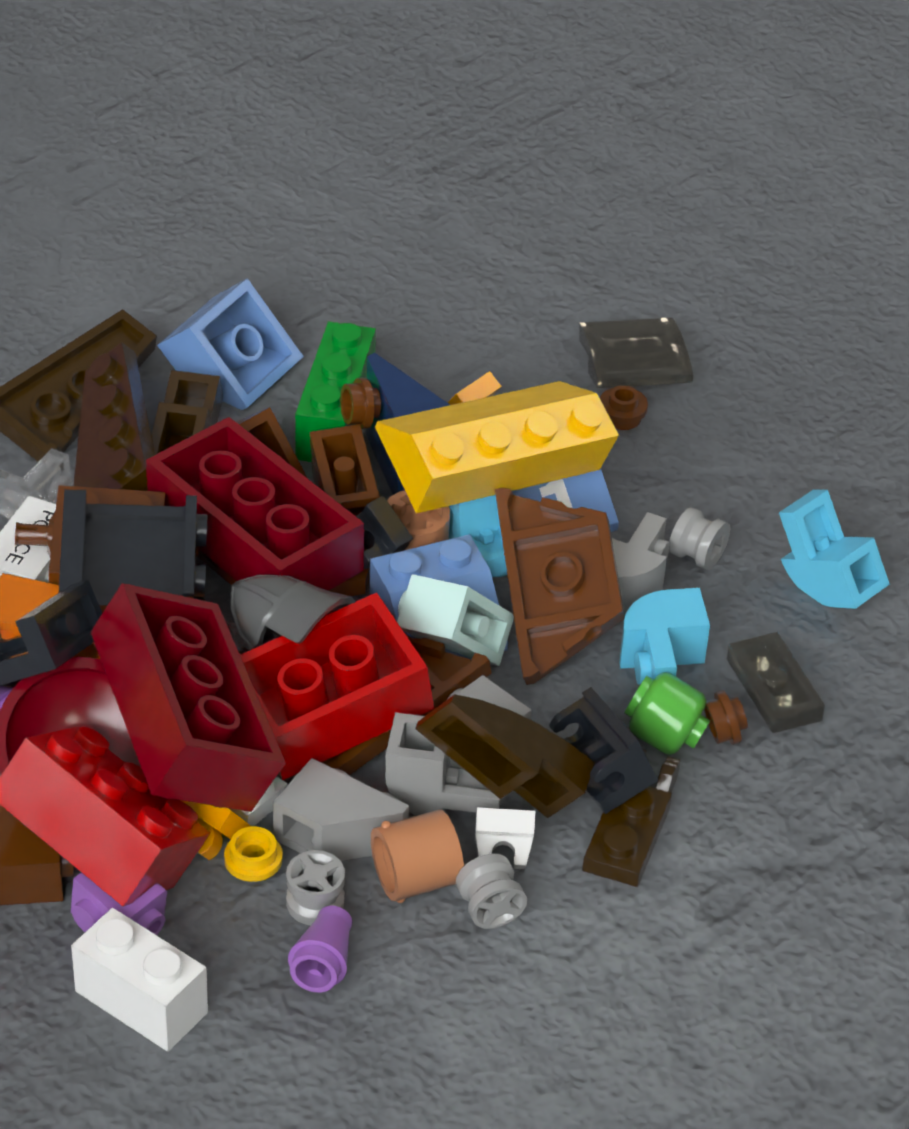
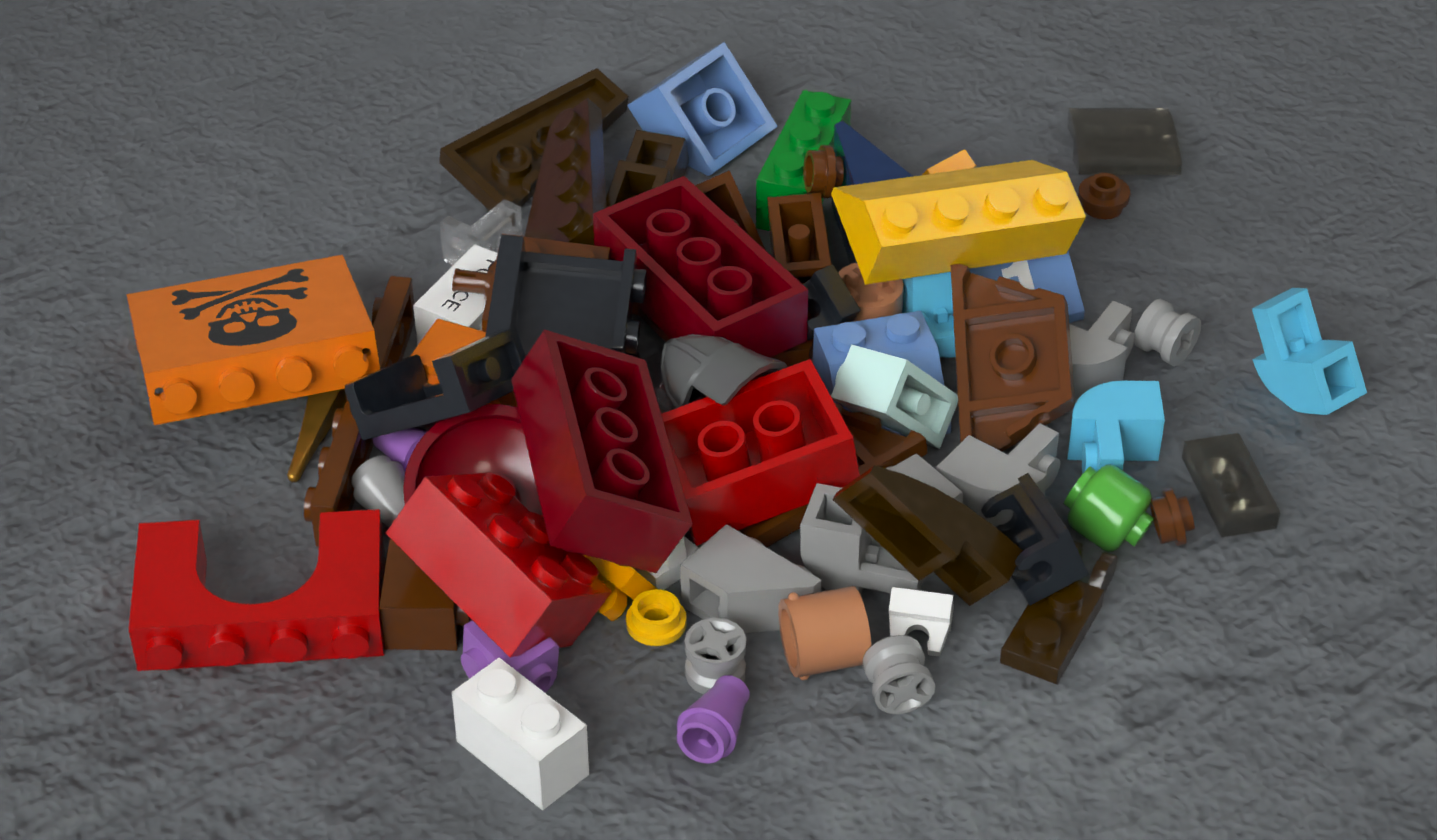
camera: 10 degrees right, 0 degrees up
none -> light grey brick [936,423,1060,527]

